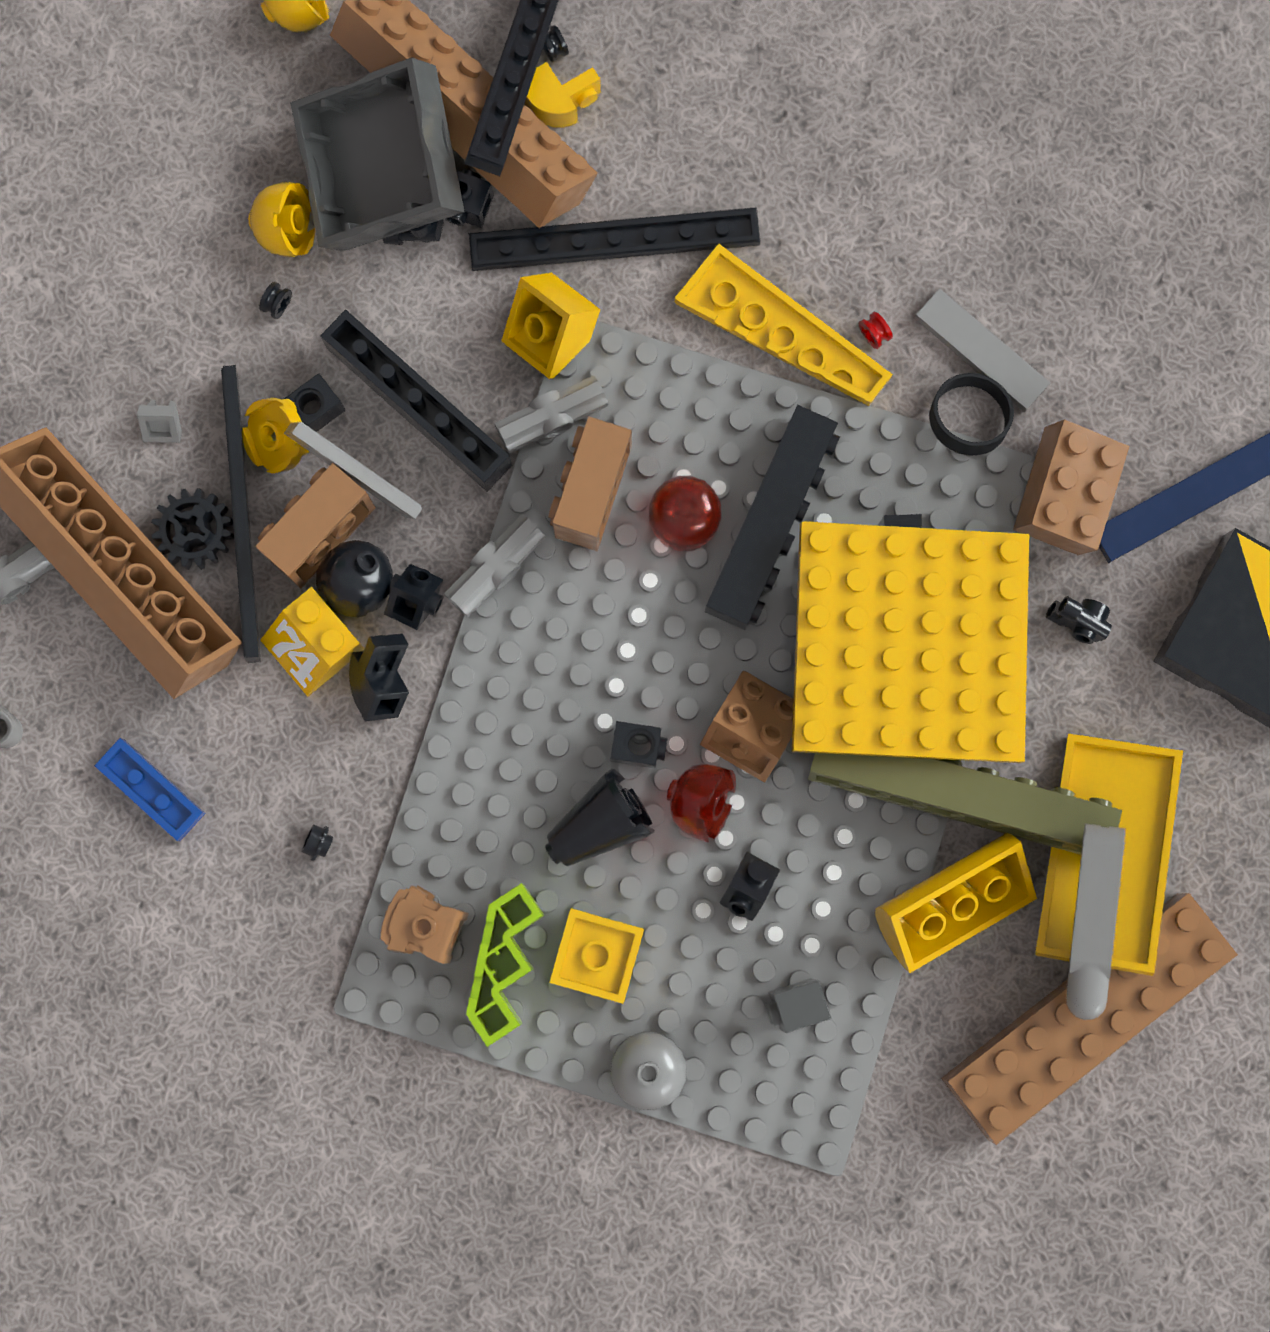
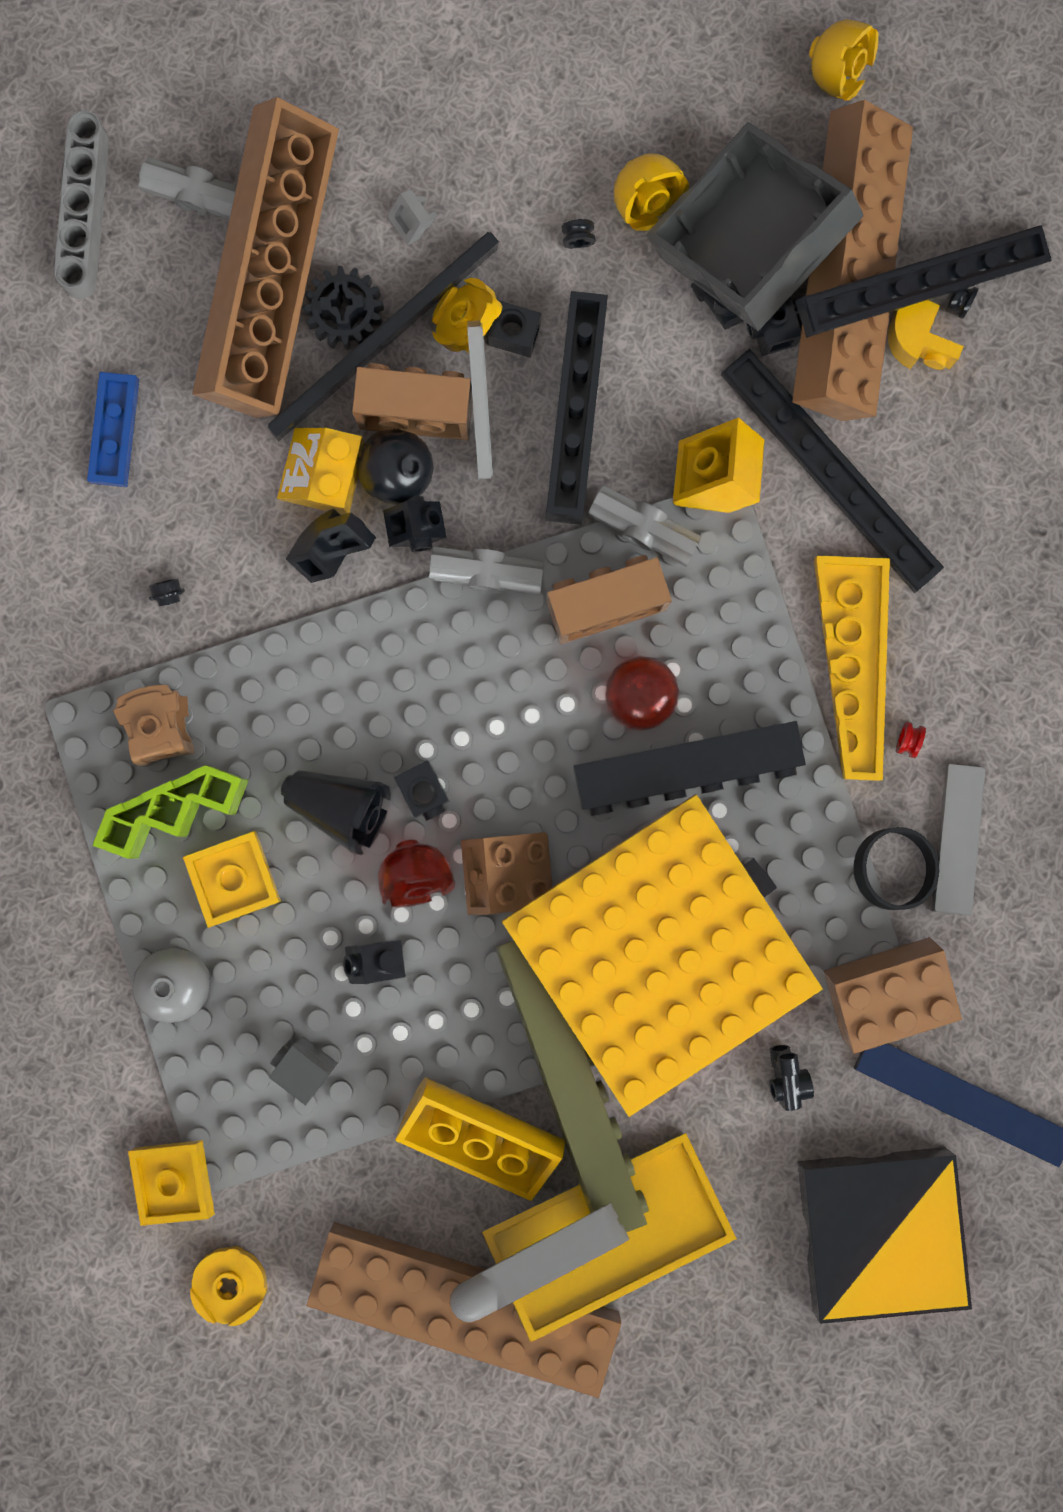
camera: 55 degrees right, 5 degrees up
none -> yellow plate [128,1140,215,1226]
none -> yellow plate [190,1246,268,1326]

